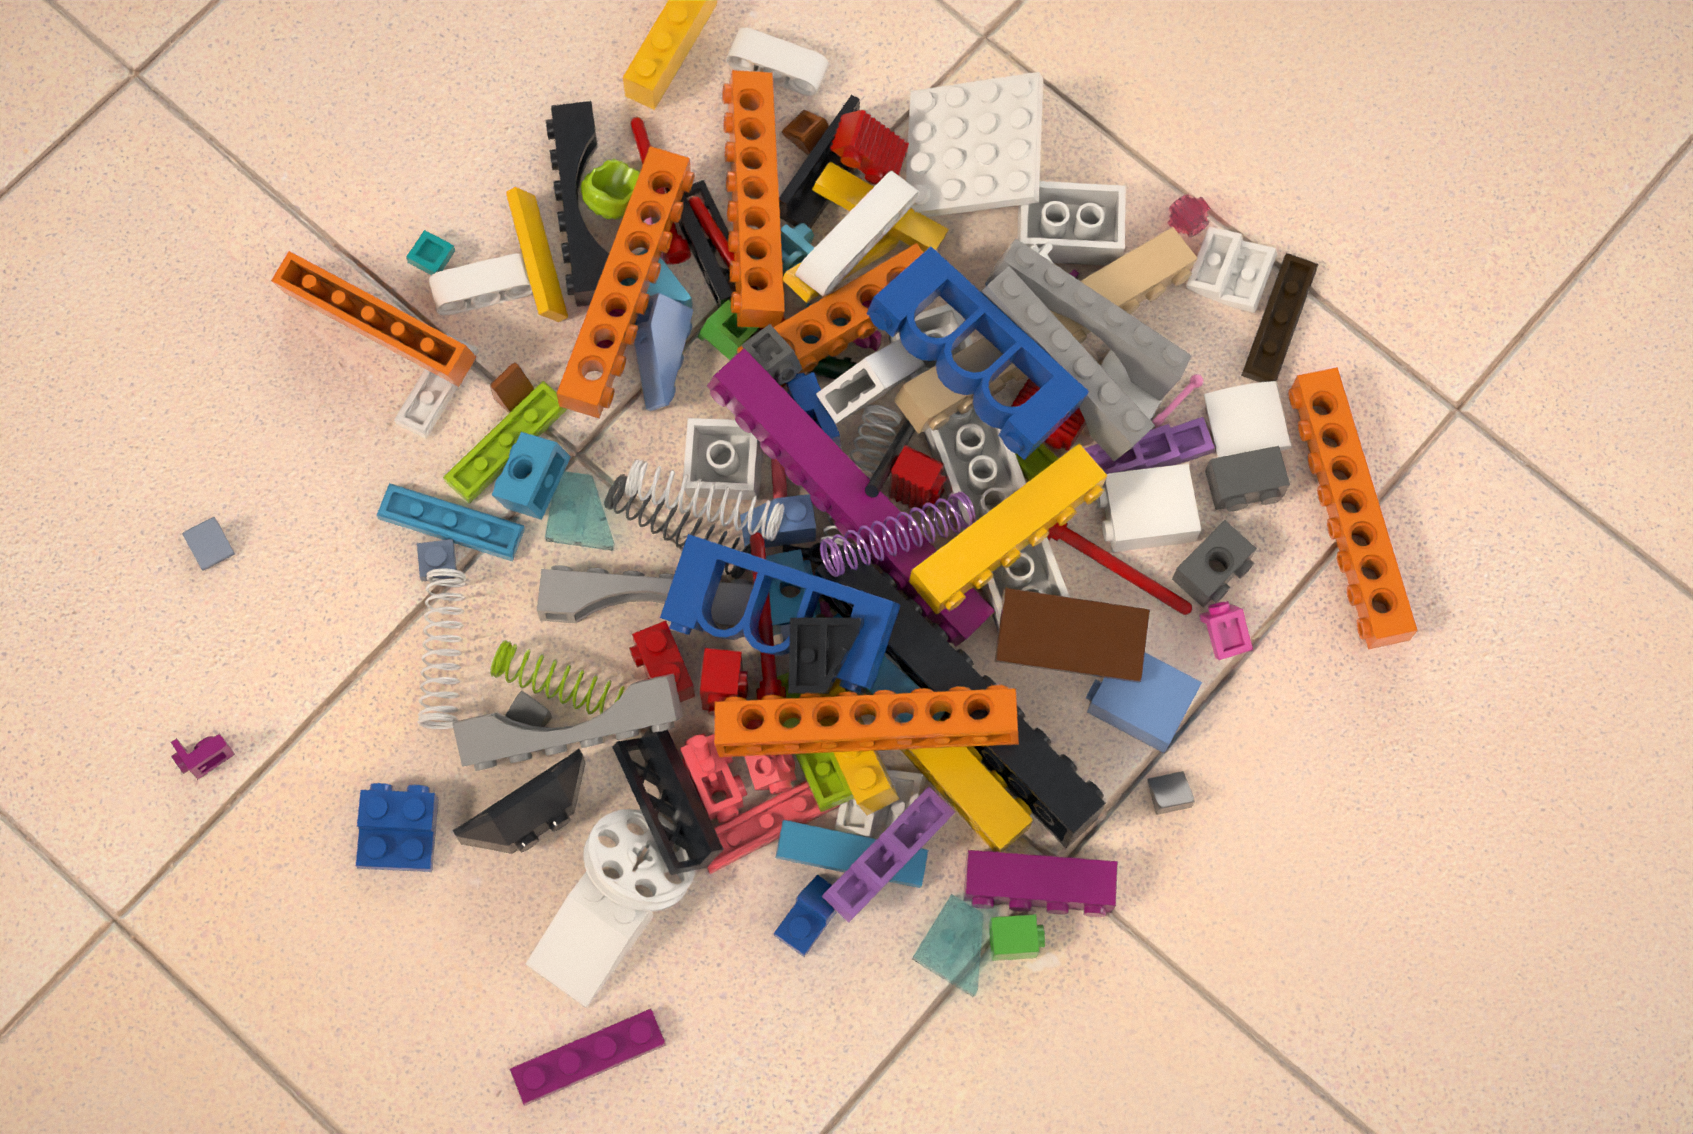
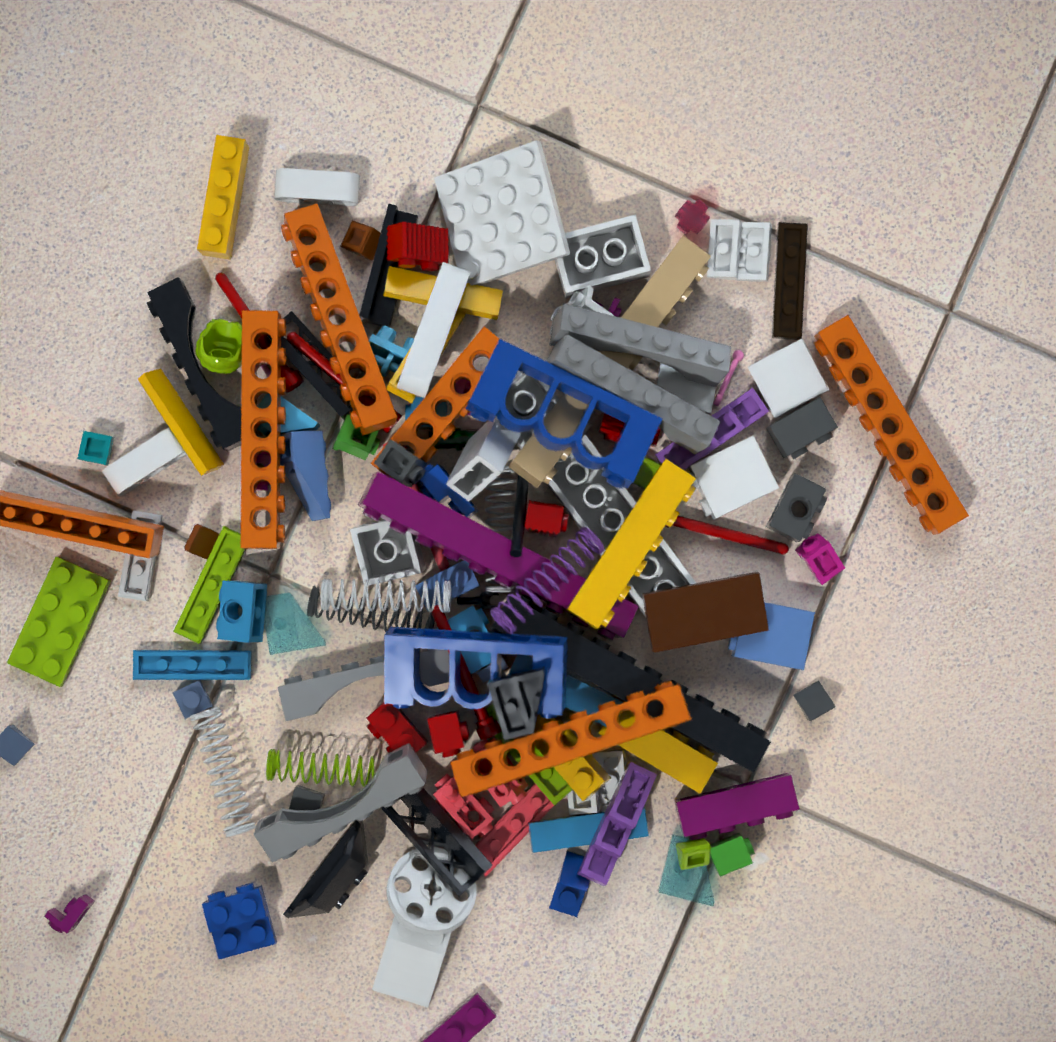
camera: 15 degrees left, 15 degrees up
none -> lime plate [7,556,111,687]
none -> lime slope [675,838,711,870]

